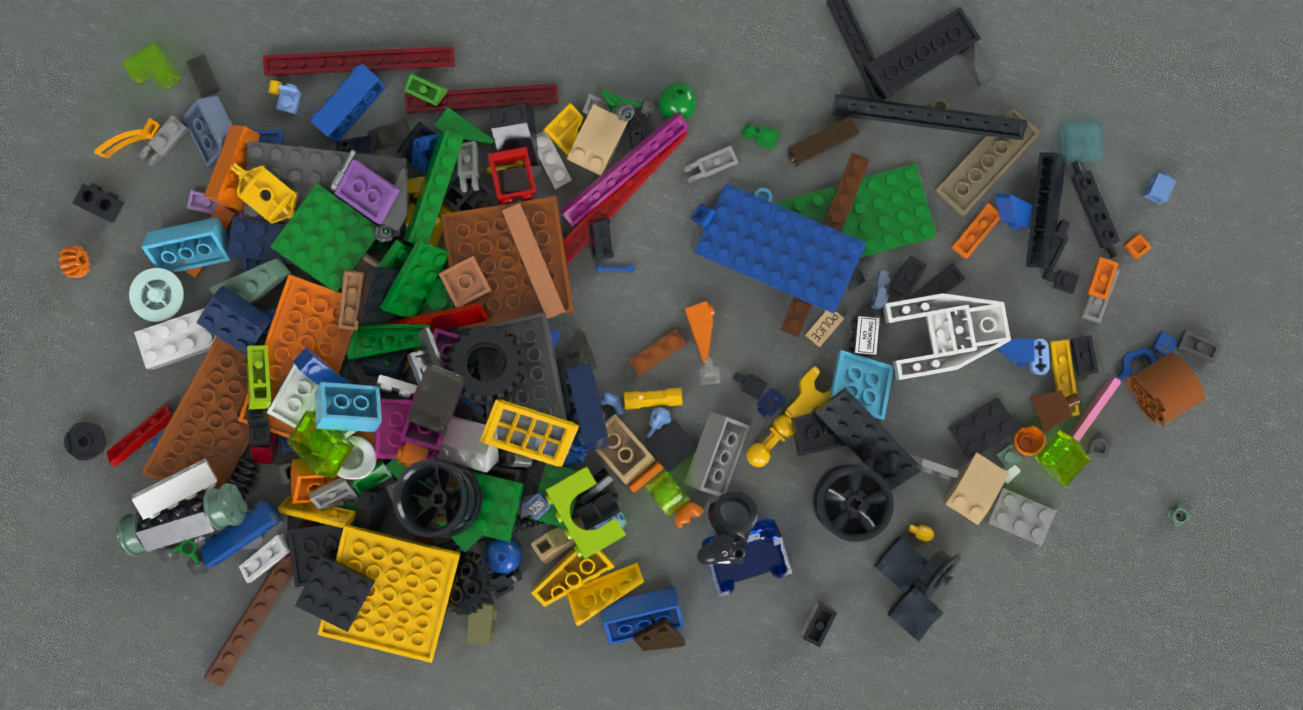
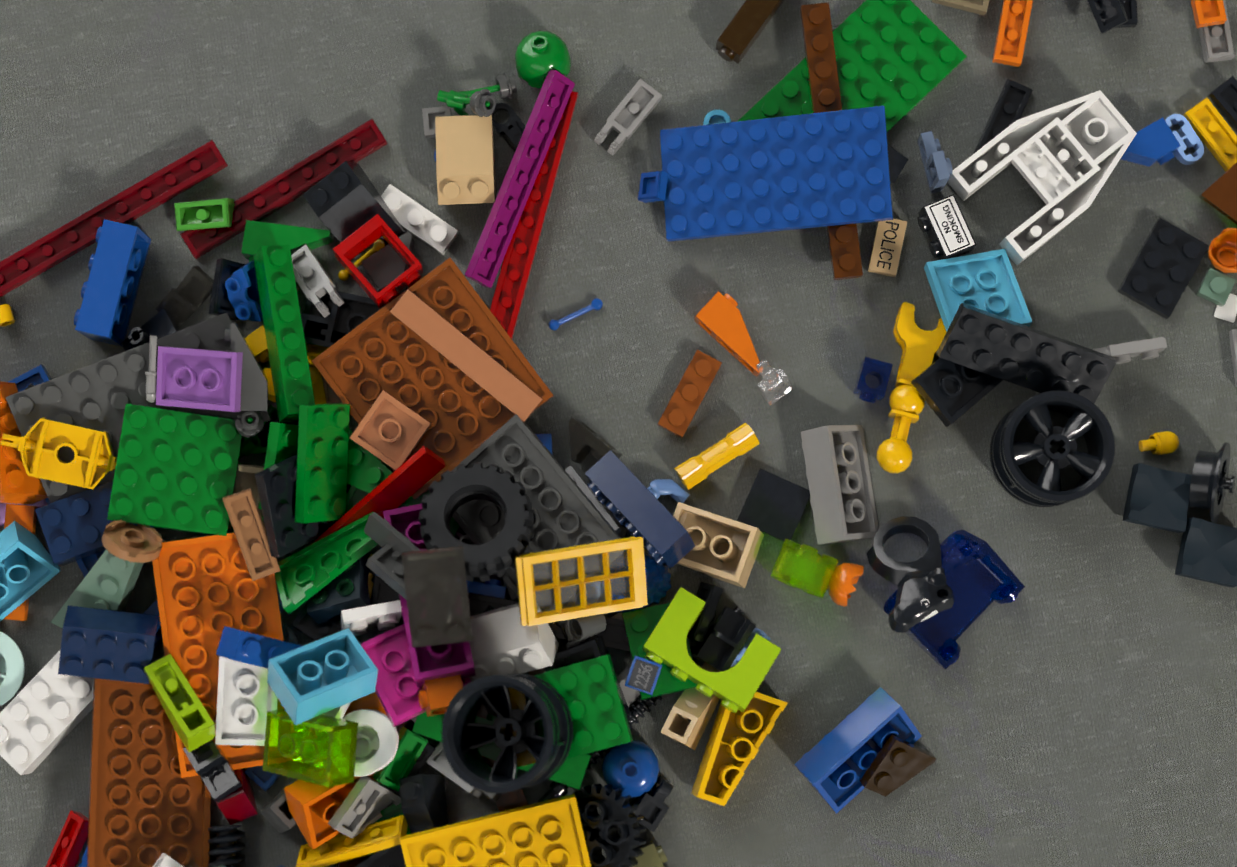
camera: 25 degrees left, 5 degrees down
light blue bracket [276,83,302,115] -> none
yellow wing [543,103,583,156] -> none
yellow wing [567,563,644,627] -> none
black hinge [588,217,614,261] -> none
orange tile [628,460,664,493] -> none
medium blue piece [647,407,671,438] -> none
black plate [733,372,768,400] -> none
green plate [742,124,779,150] -> none
black brick [800,601,837,648] -> none
black plate [890,256,928,298] -> none
tan slope [943,452,1009,525] -> none
black plate [1042,270,1079,294] -> none
none -> medium nougat tile [101,520,163,563]

